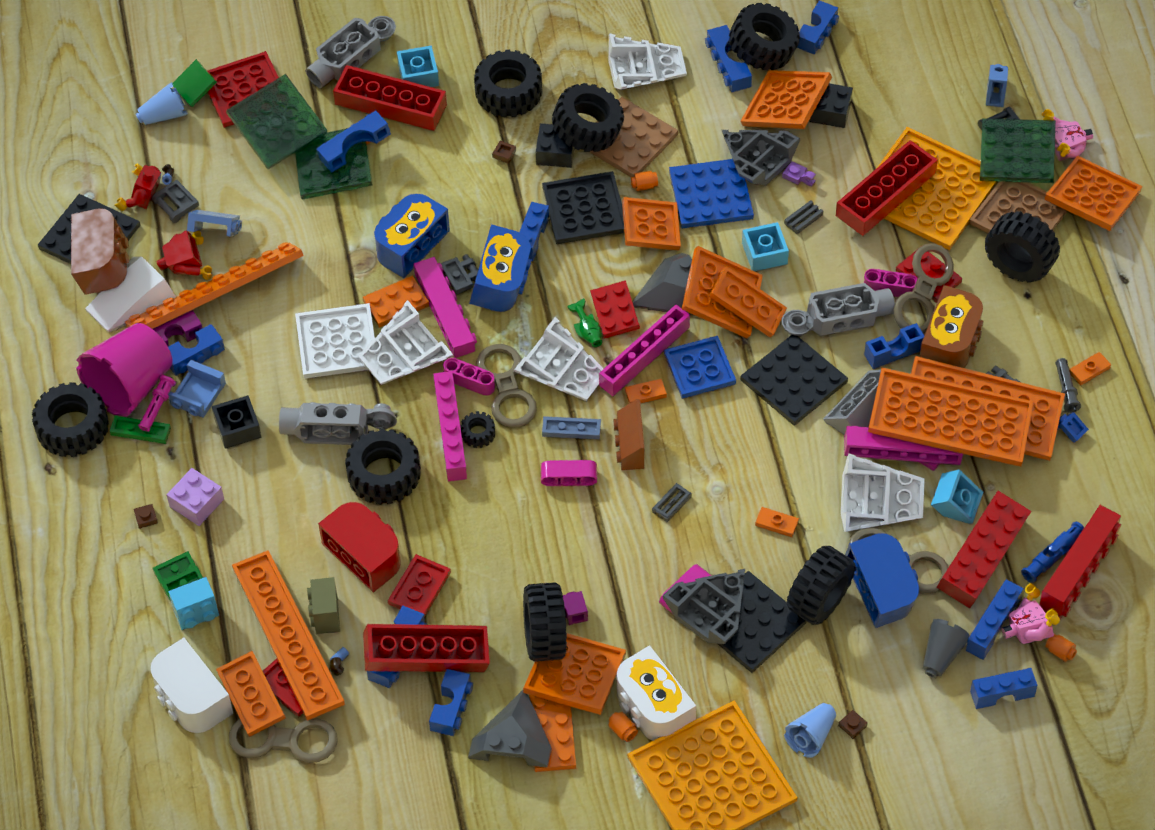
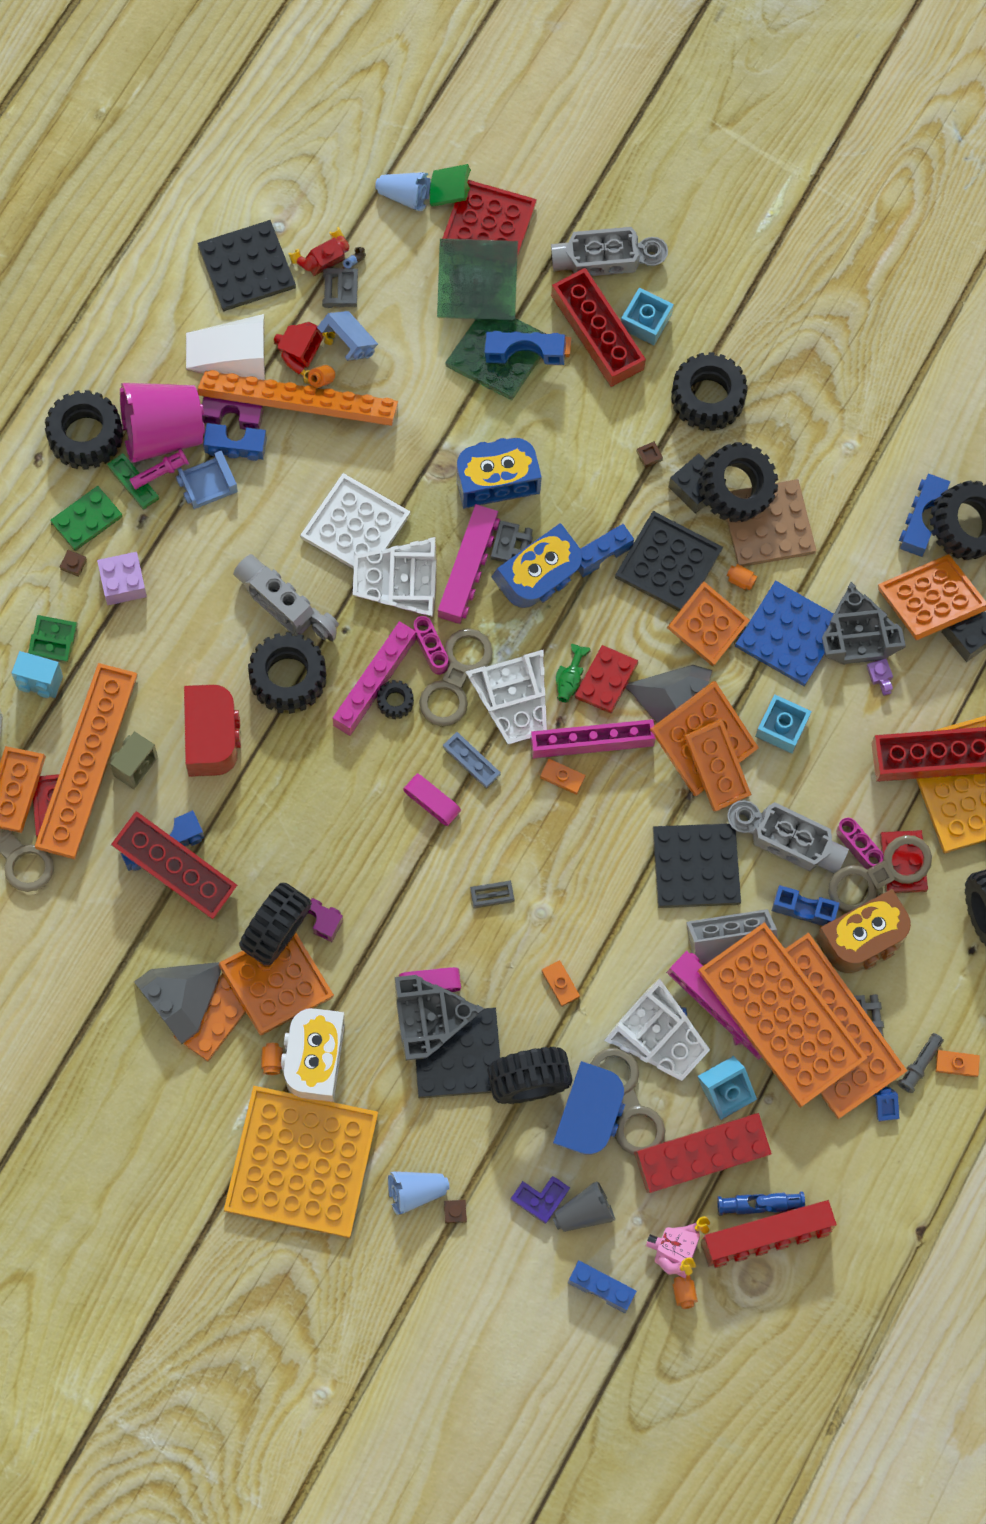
camera: 35 degrees right, 15 degrees up
brick [71,209,129,295] -> none
black brick [212,395,262,449] -> none
dark brown arm [330,647,349,676] -> none
orange plate [363,275,429,328] -> none
red plate [388,554,451,617] -> none
blue arch [429,669,473,736] -> none
white wedge [608,34,687,90] -> none
dark orange slope [613,399,645,470] -> none
blue plate [664,335,736,399] -> none
dark grey tile [784,200,824,234] -> none
blue arch [966,580,1024,660] -> none
none -> green plate [50,486,123,551]
none -> orange brick [308,365,335,388]
none -> dark purple plate [510,1176,570,1224]

